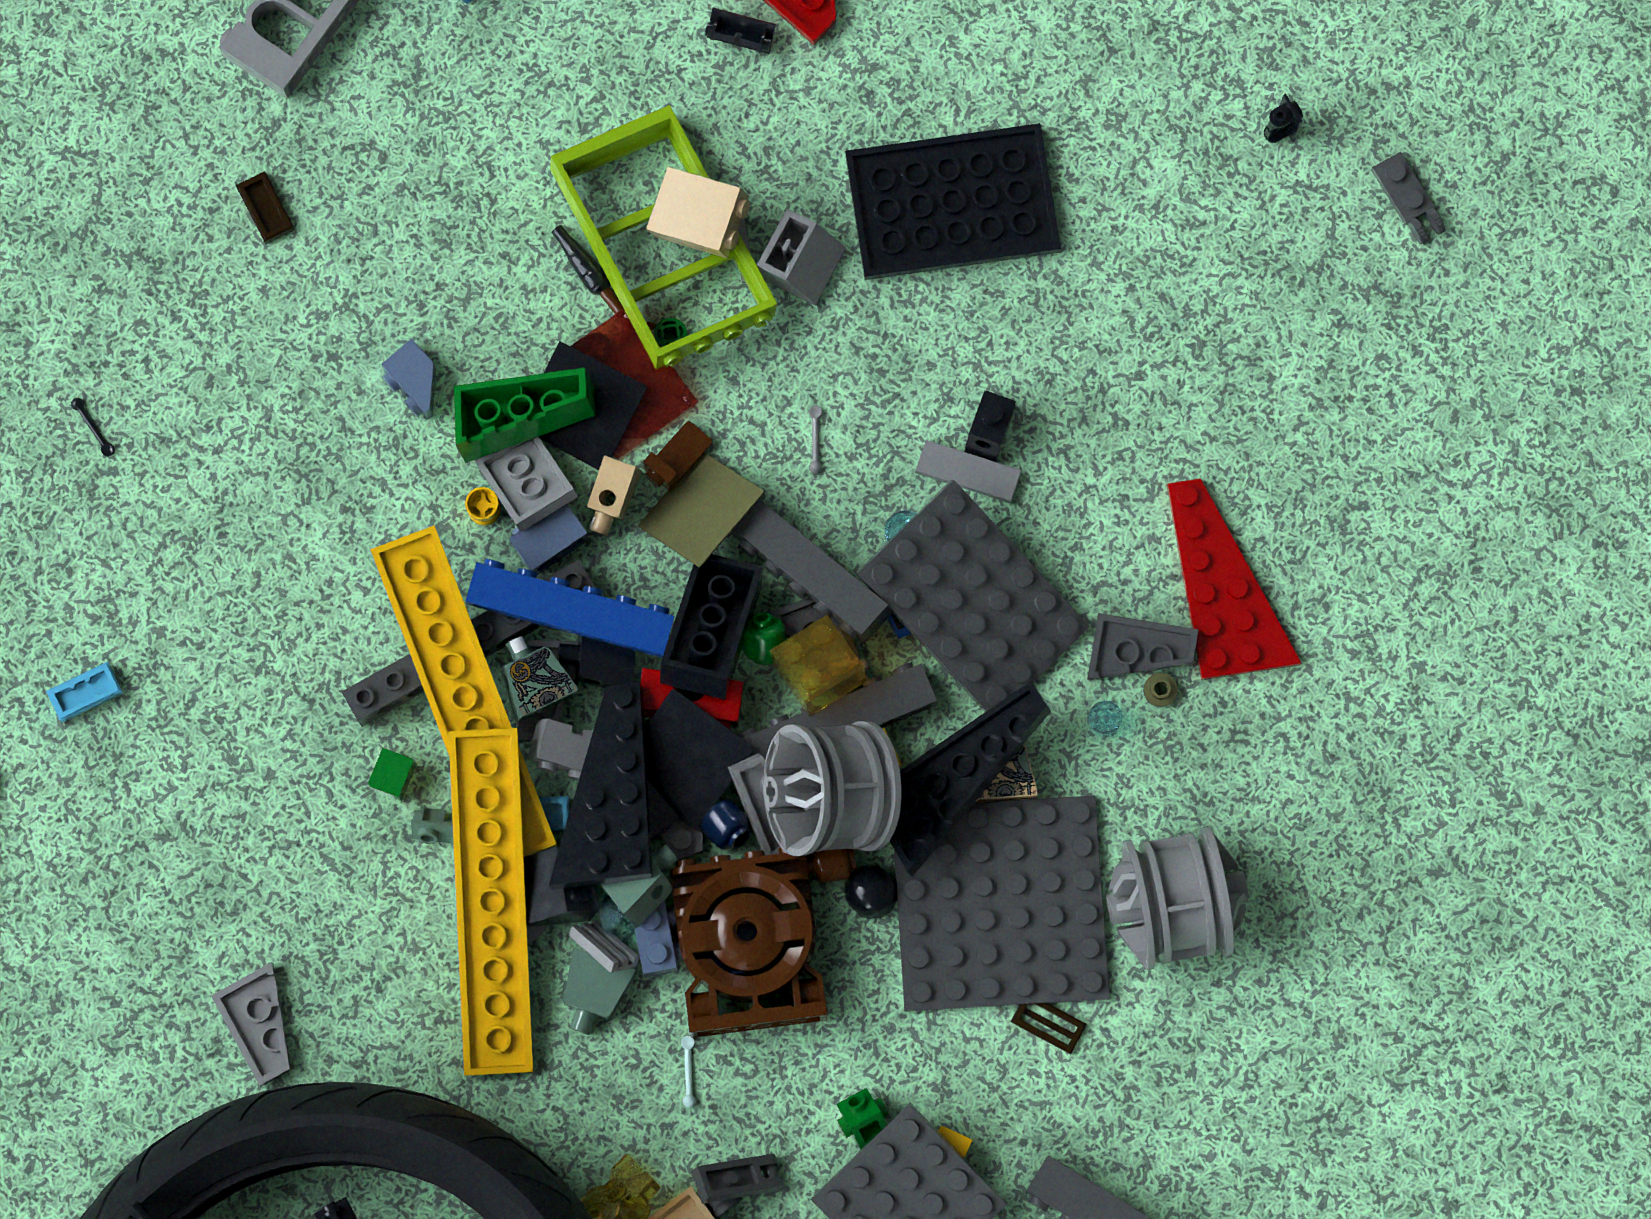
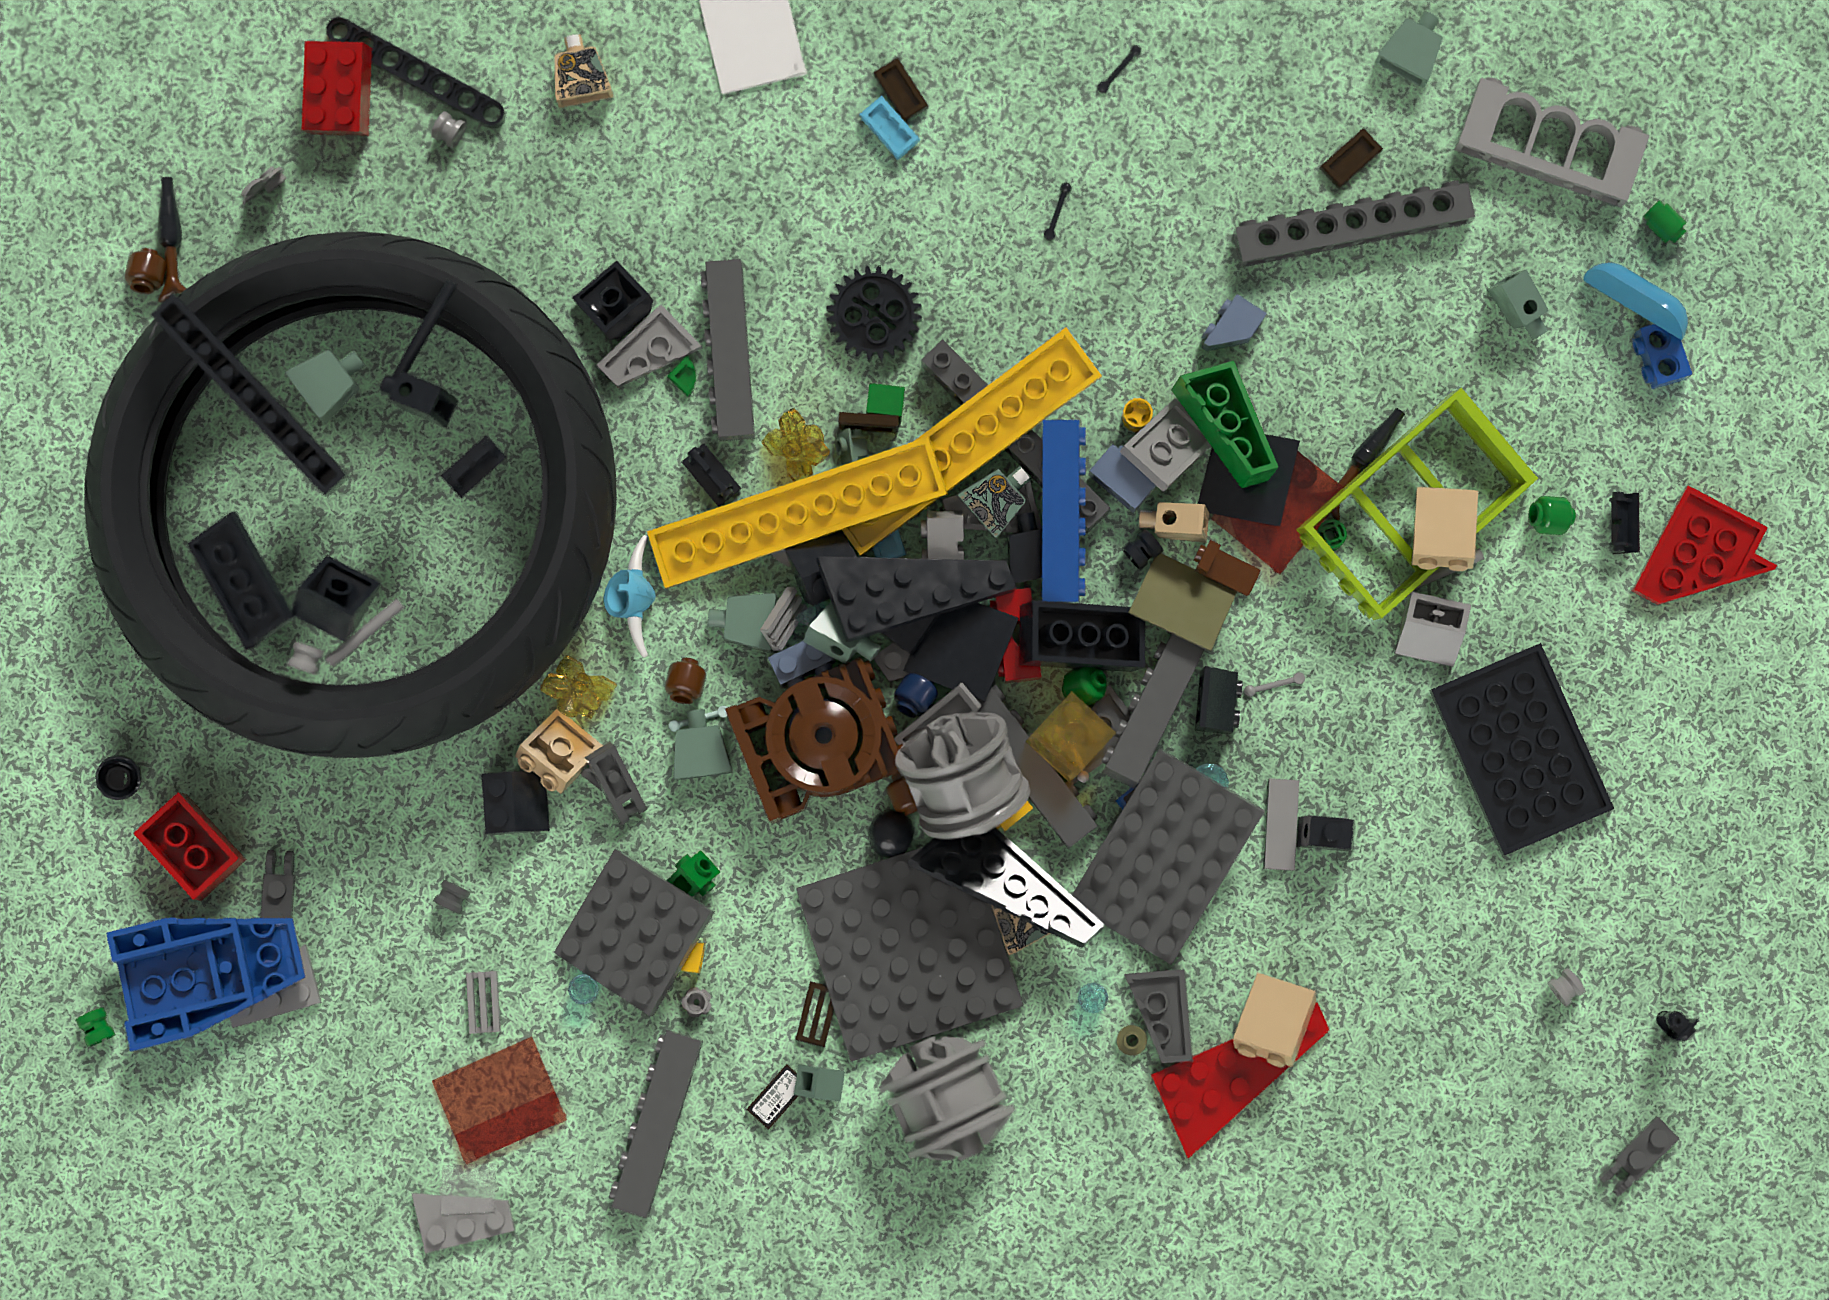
camera: 80 degrees right, 5 degrees up
none -> black slope [572,260,654,340]
none -> medium azure helmet [604,535,656,657]
none -> reddish brown head [664,657,707,704]
none -> green tile [667,356,697,398]
none -> sand green torso [674,709,733,780]
none -> black hinge [681,443,742,507]
none -> light grey plate [682,987,711,1017]
none -> dark grey brick [701,259,755,441]
none -> tile [746,1064,798,1130]
none -> clear yellow plant [762,408,831,482]
none -> sand green brick [794,1064,845,1102]
none -> black gear [826,265,922,362]
none -> dark brown tile [838,412,899,433]
none -> dark brown tile [873,57,929,122]
none -> black hinge [1044,182,1072,240]
none -> black wheel [1122,529,1164,570]
none -> black slope [1195,666,1243,734]
none -> dark grey brick [1233,181,1475,268]
none -> tan brick [1233,972,1316,1067]
none -> sand green torso [1375,12,1443,88]
none -> sand green torso [1487,270,1548,340]
none -> green head [1528,496,1576,535]
none -> light grey wheel [1547,968,1586,1007]

